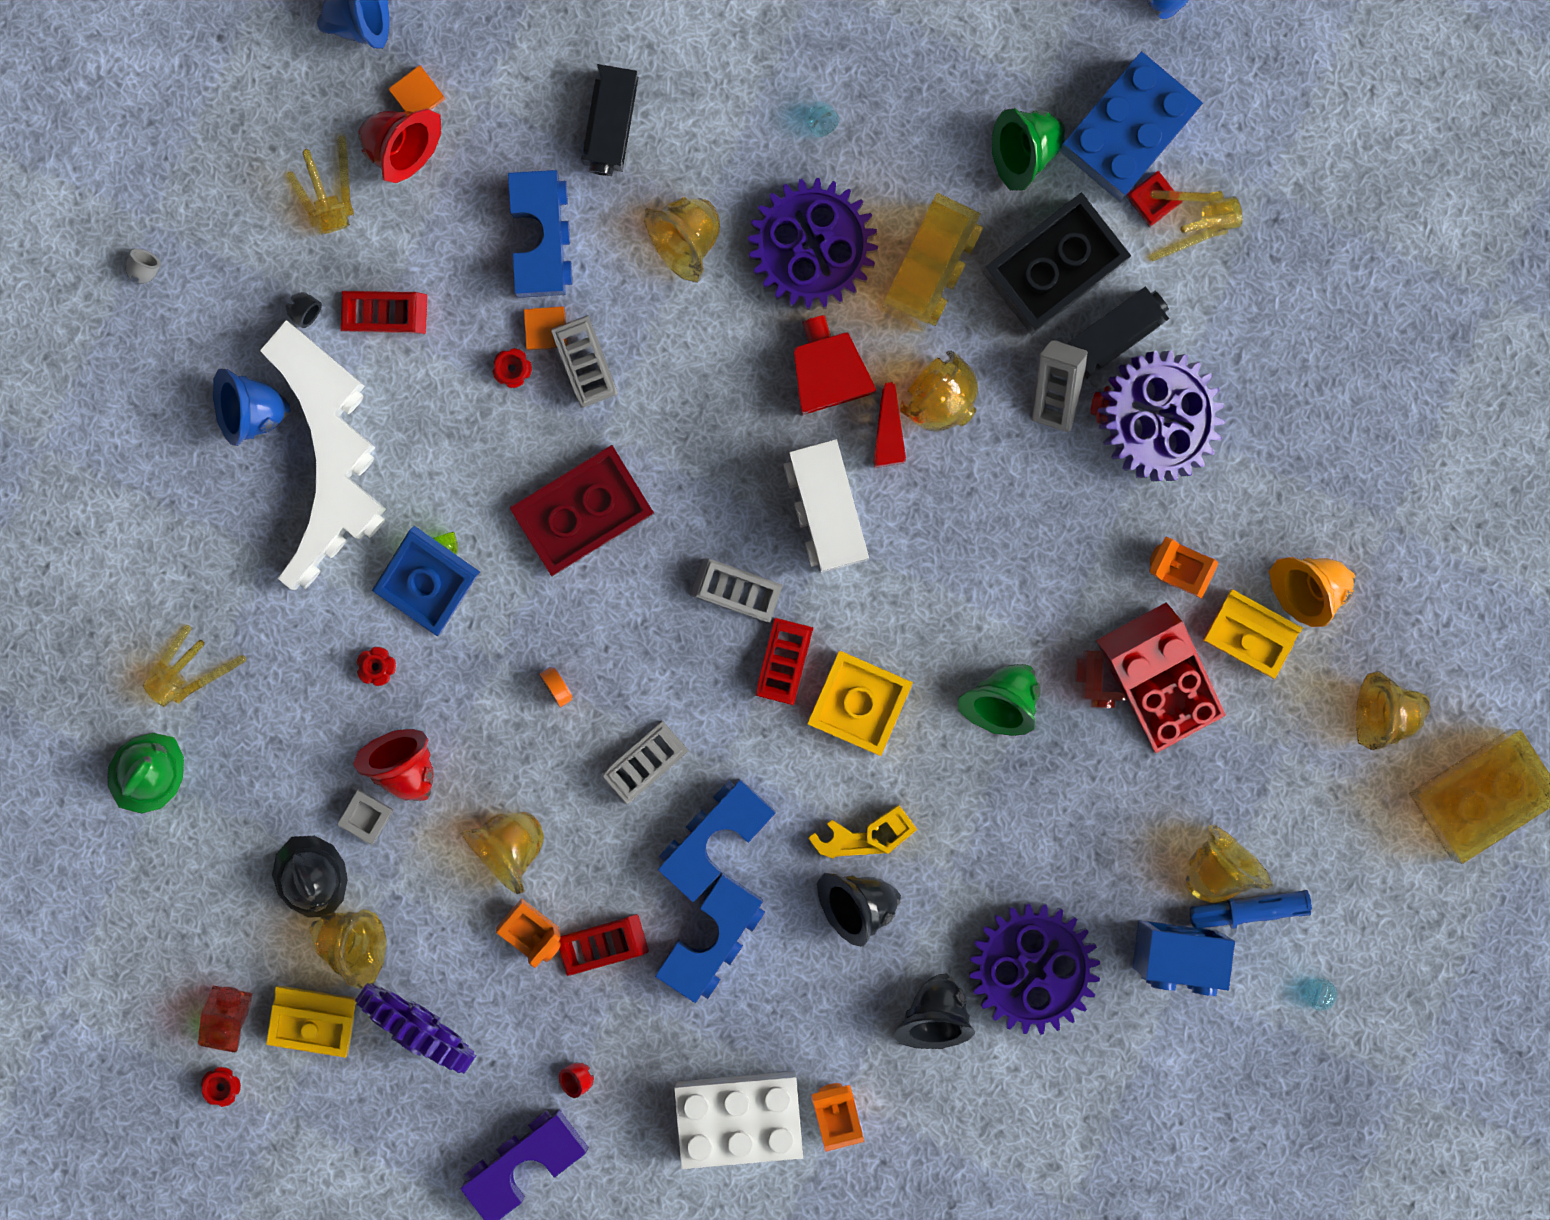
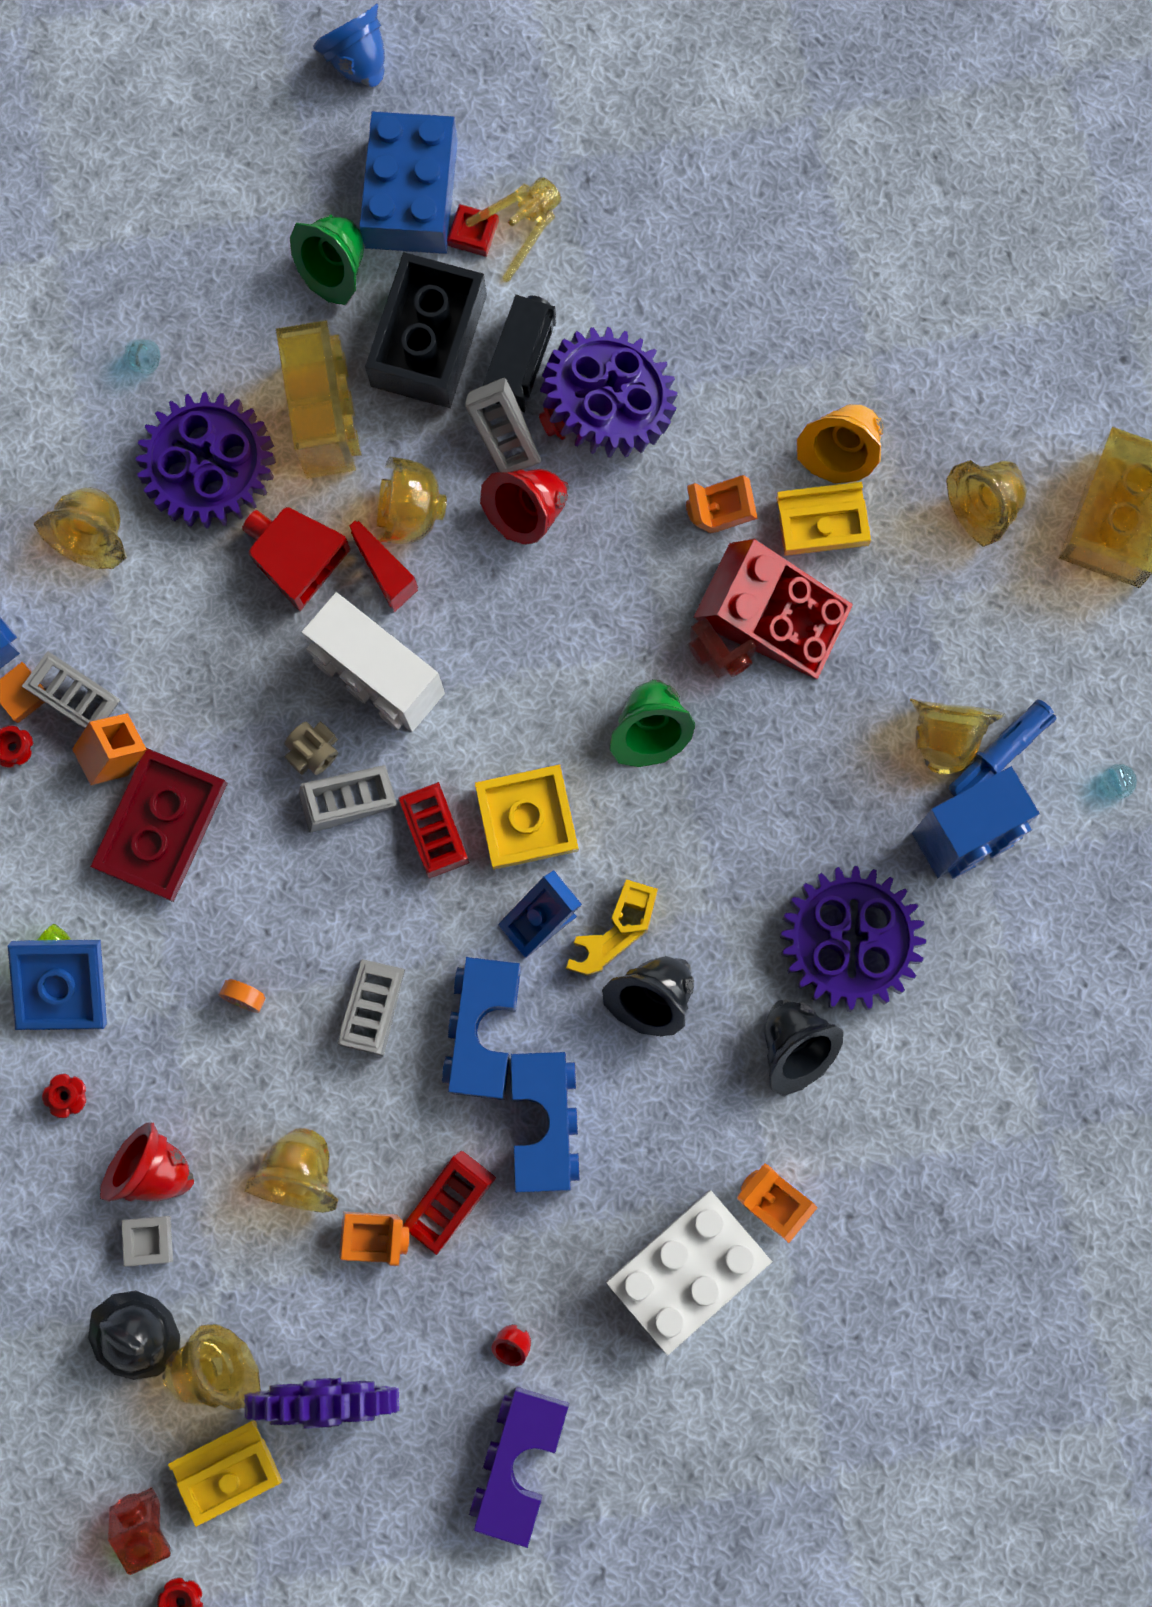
camera: 35 degrees left, 10 degrees down
none -> orange brick [72,713,147,785]
none -> dark tan gear [284,721,338,775]
none -> red piece [480,469,569,545]
none -> blue slope [498,870,582,958]

